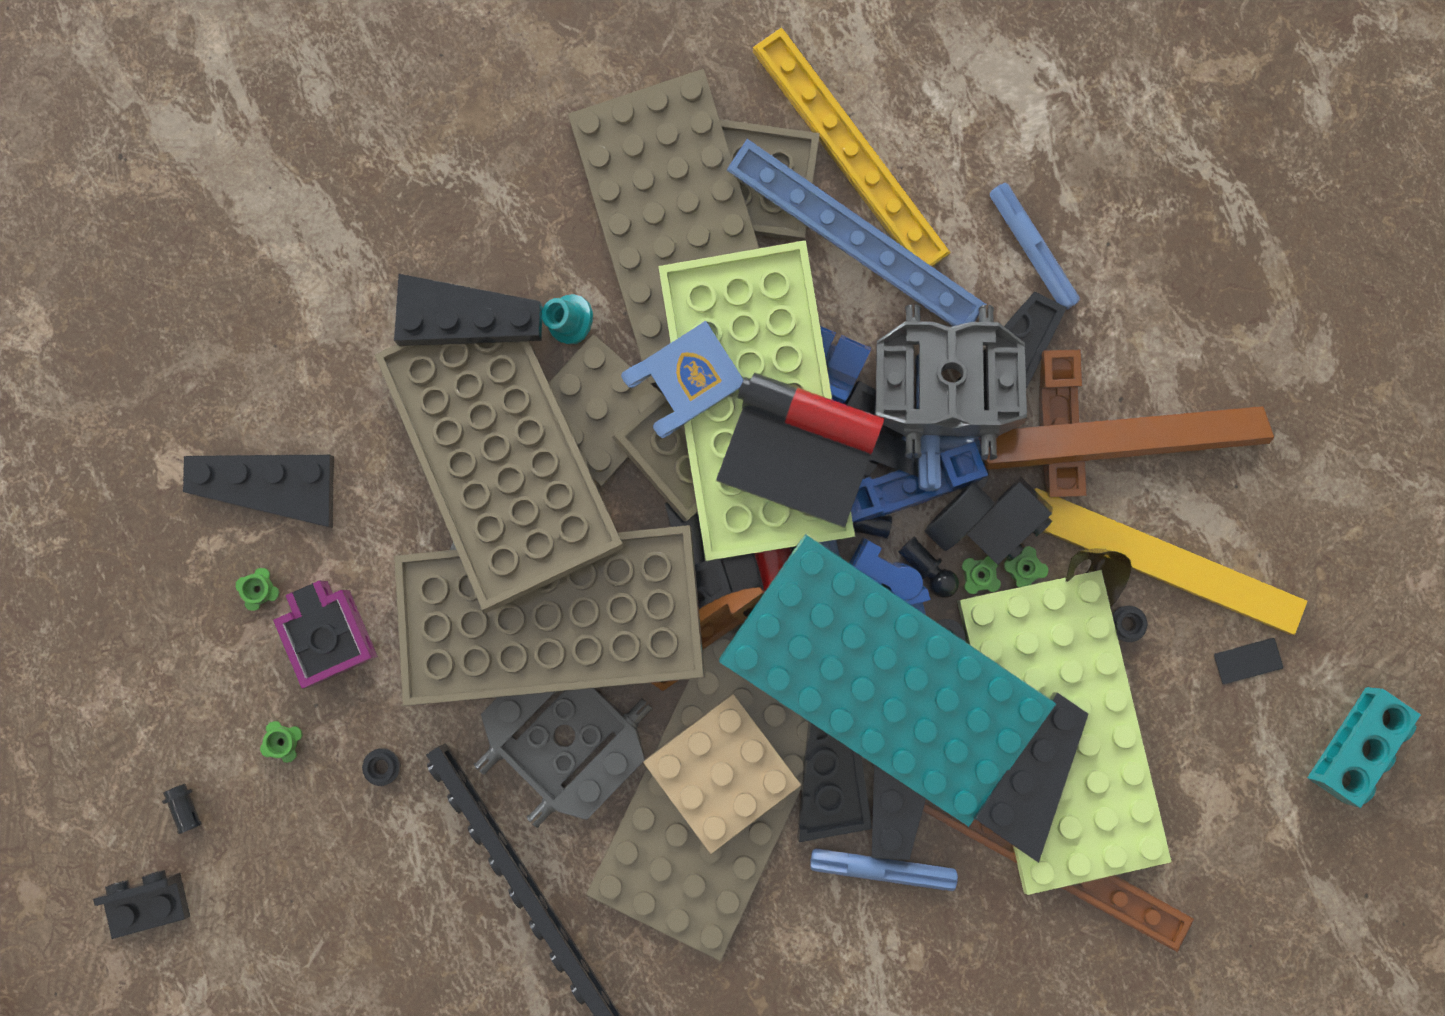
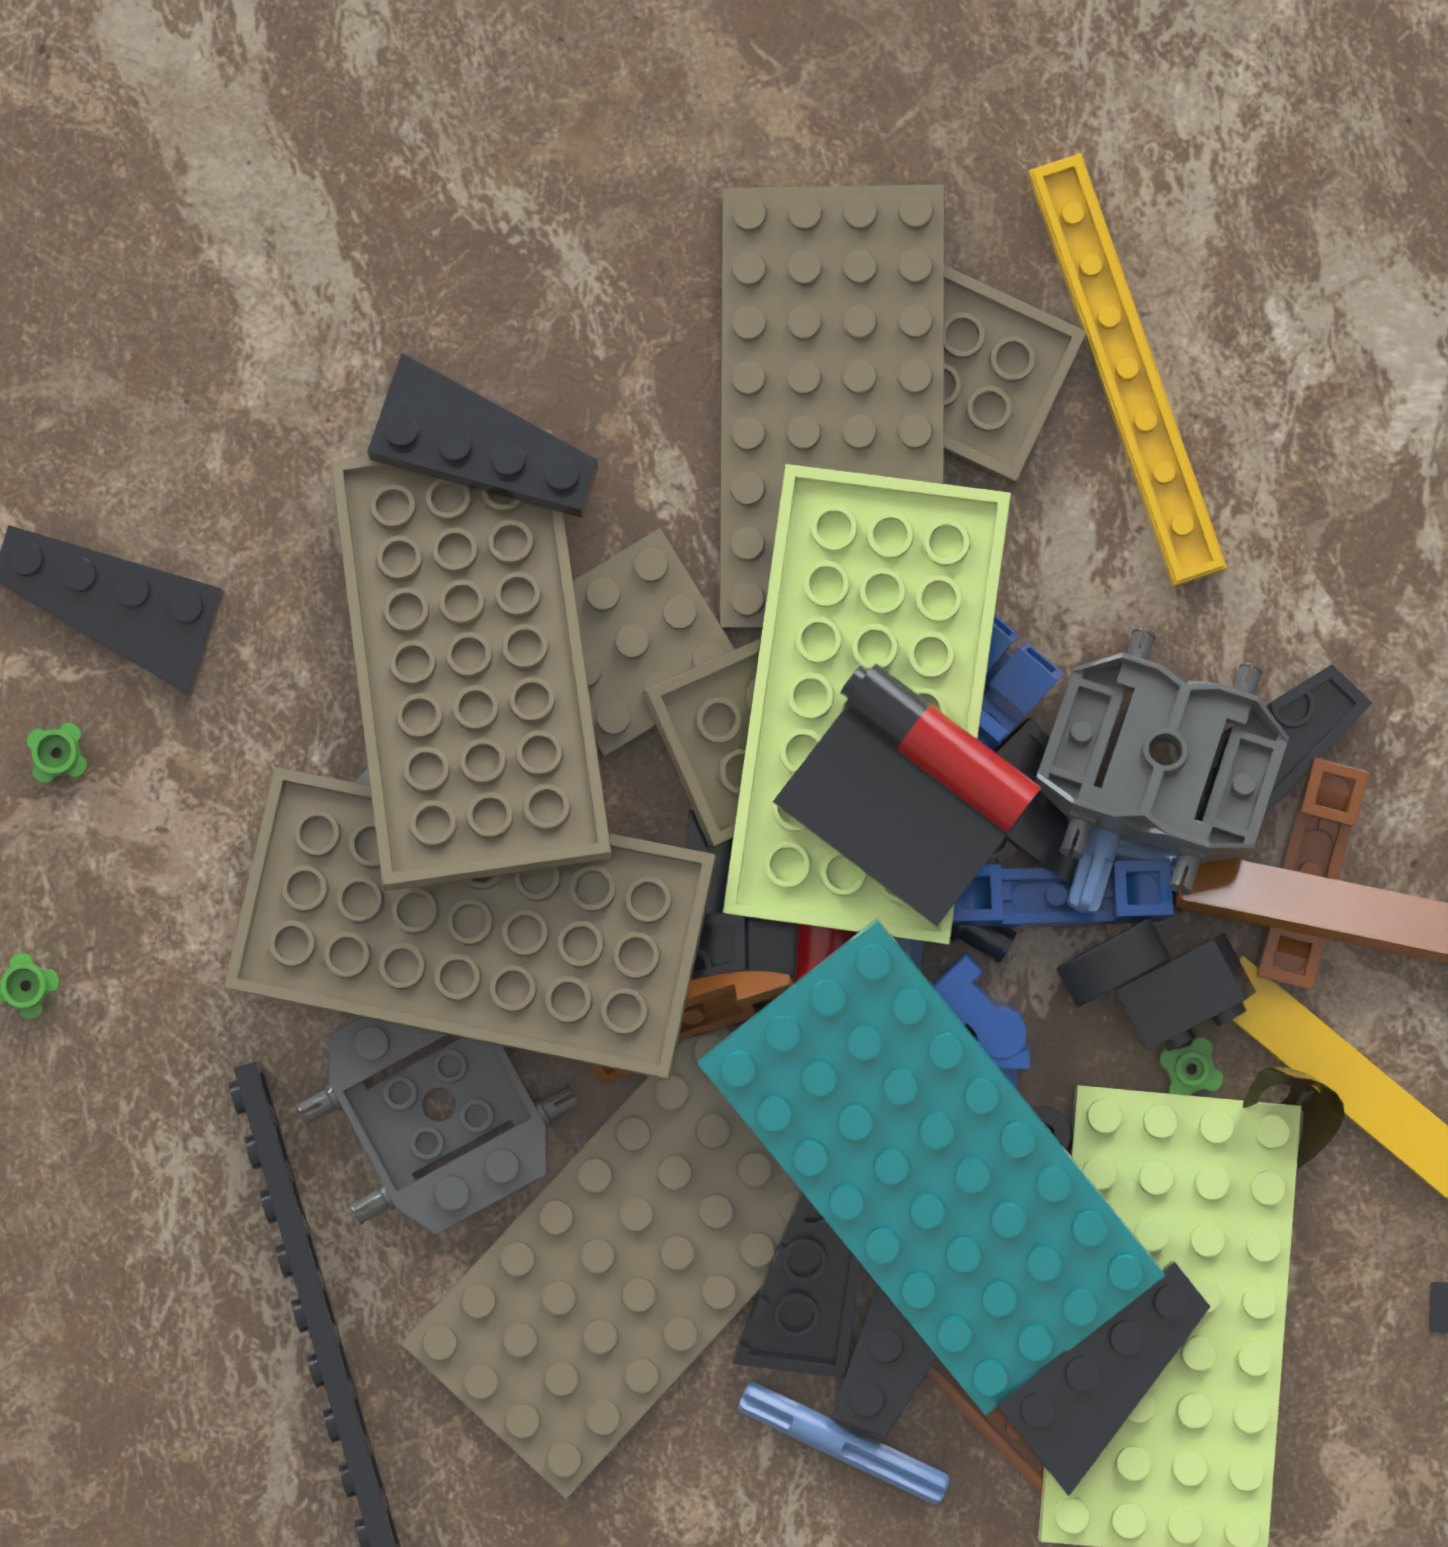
camera: 20 degrees right, 0 degrees up
piece [273,580,378,689] -> none
black plate [362,748,401,786] -> none
teal piece [542,294,593,345] -> none
medium blue flag [621,321,743,438] -> none
tan plate [643,694,801,854] -> none
medium blue tile [727,139,987,326] -> none
black pin [898,536,959,598] -> none
bright green plate [962,556,1001,594] -> none
medium blue axle [990,183,1080,310] -> none
black plate [1112,606,1148,642] -> none

